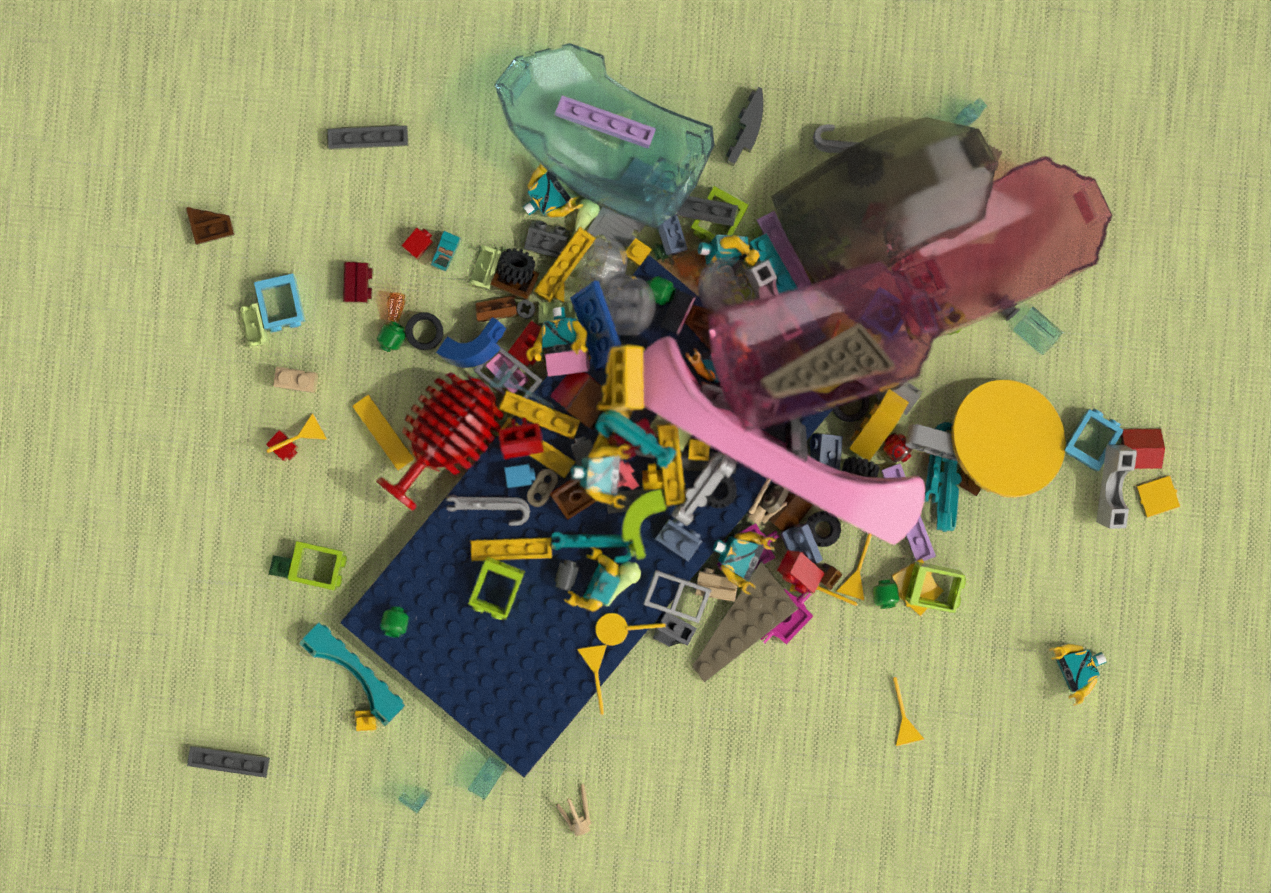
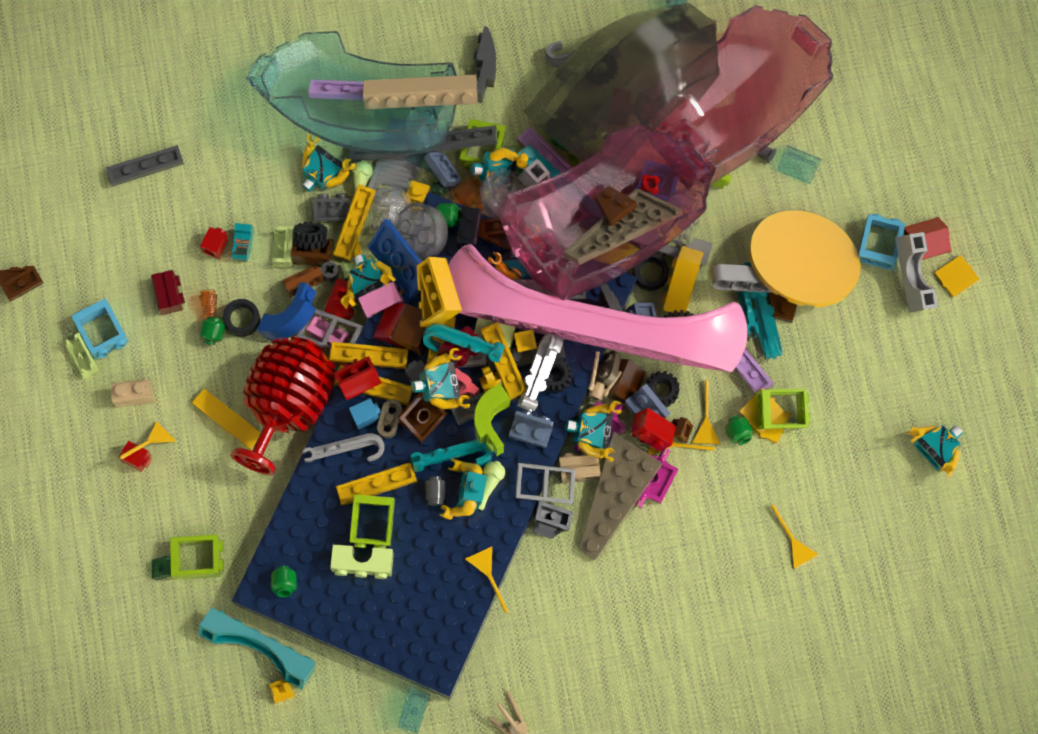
camera: 15 degrees left, 15 degrees down
clear light blue piece [489,361,554,409] -> none
yellow piece [596,613,666,645] -> none
red head [883,433,912,463] -> none
none -> yellowish green arch [331,545,394,579]
none -> tan brick [363,75,478,109]
none -> reddish brown wing [596,186,637,227]
none -> red plate [640,174,660,195]

